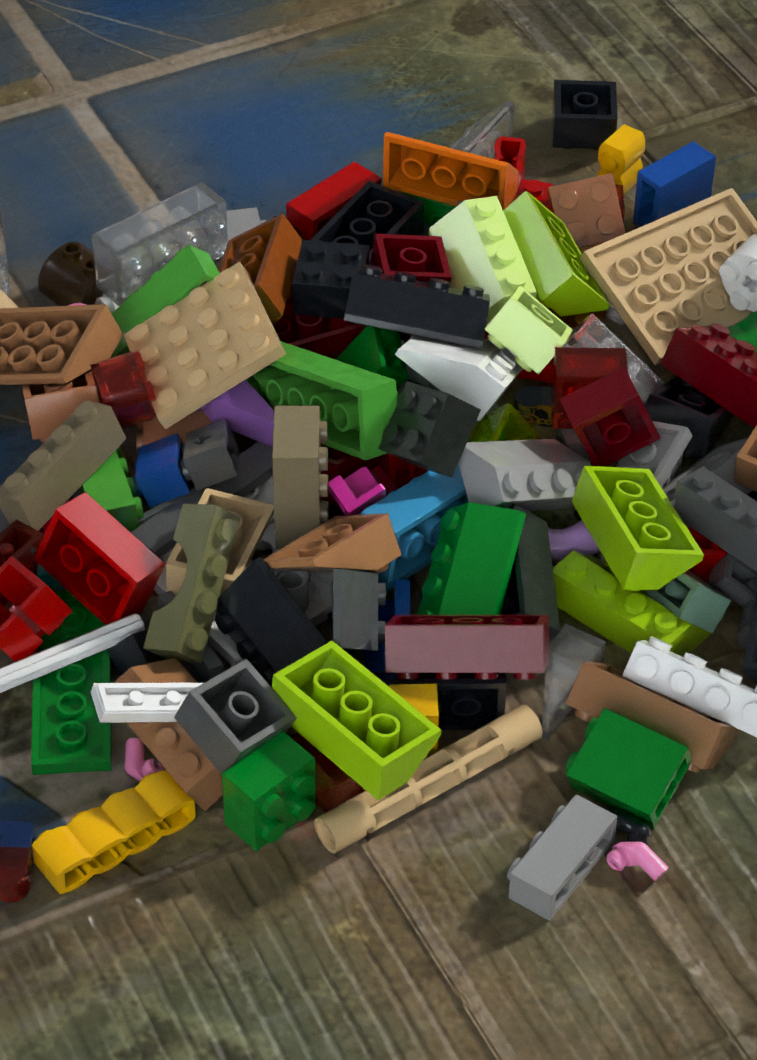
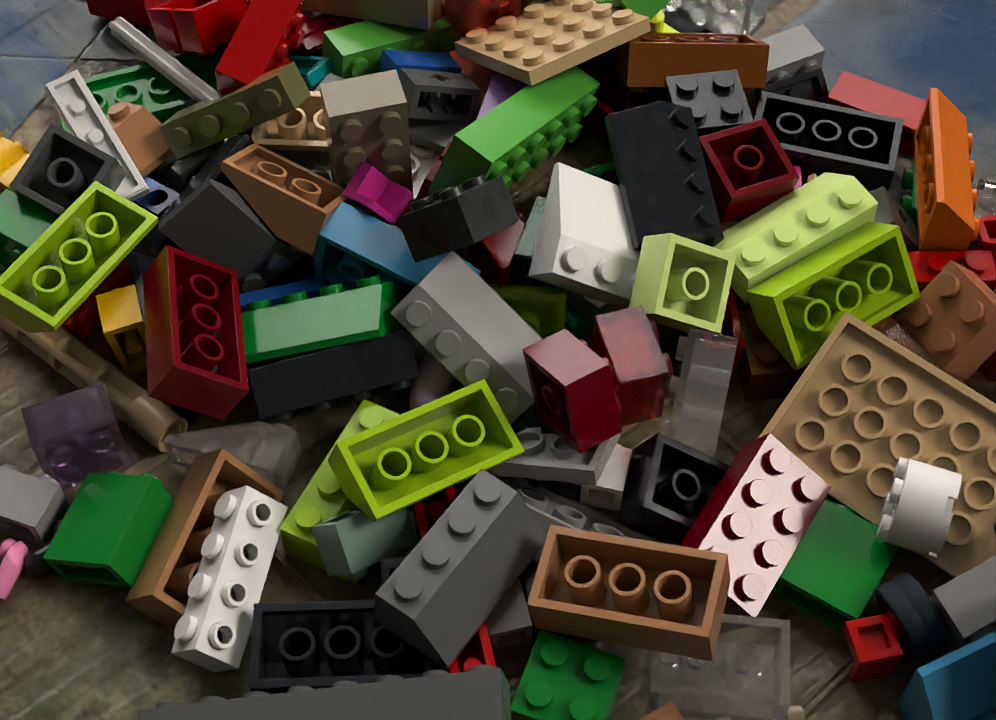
camera: 75 degrees right, 10 degrees up
none -> clear purple brick [21,382,132,488]

